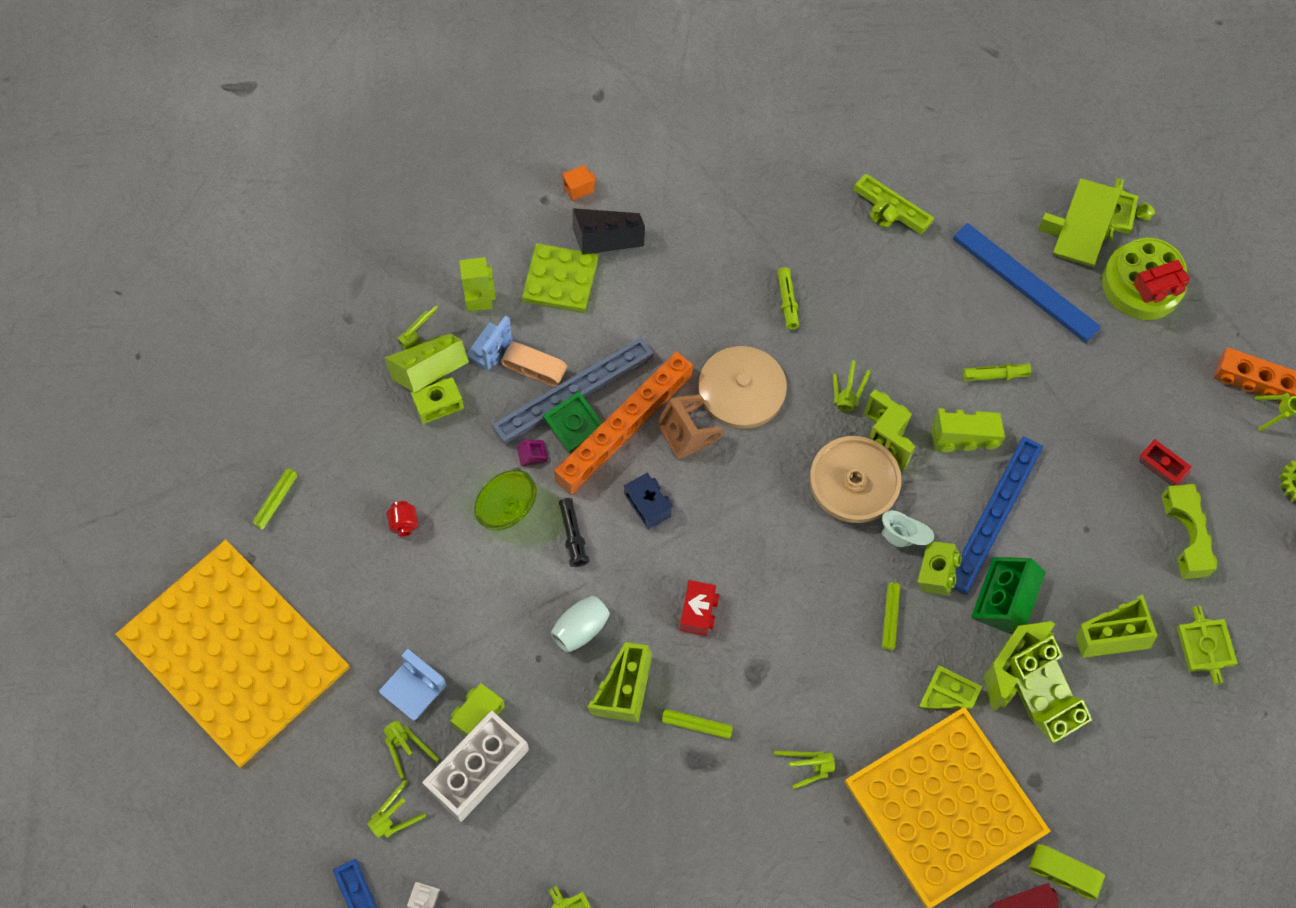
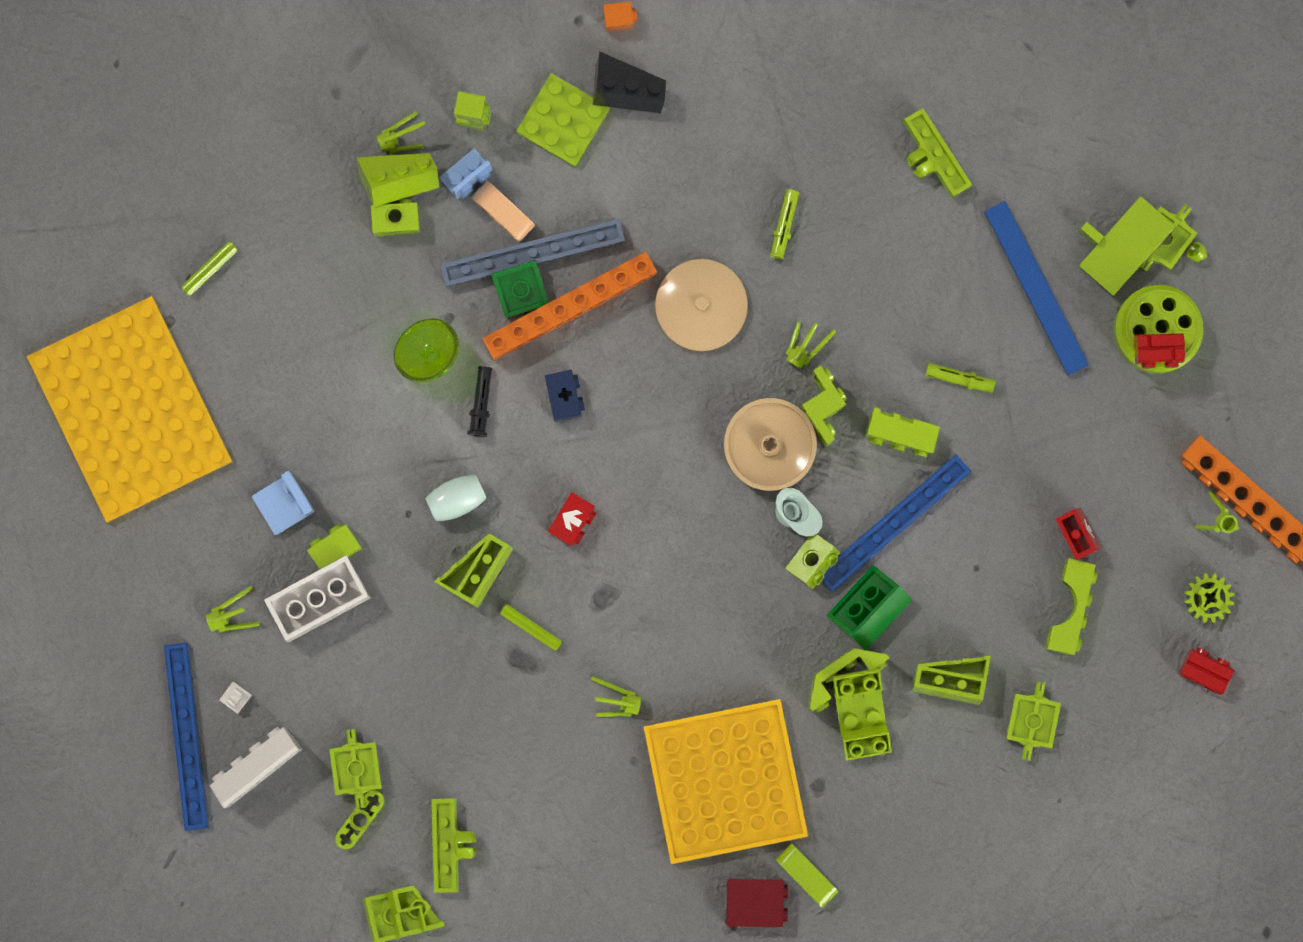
camera: 15 degrees right, 20 degrees up
lime plant [383,720,440,779] -> none
red head [386,501,418,537] -> none
magenta slope [517,440,548,466] -> none
medium nougat hose [657,395,724,459] -> none
lime axle [882,583,901,650] -> none
lime wing [919,665,983,709] -> none

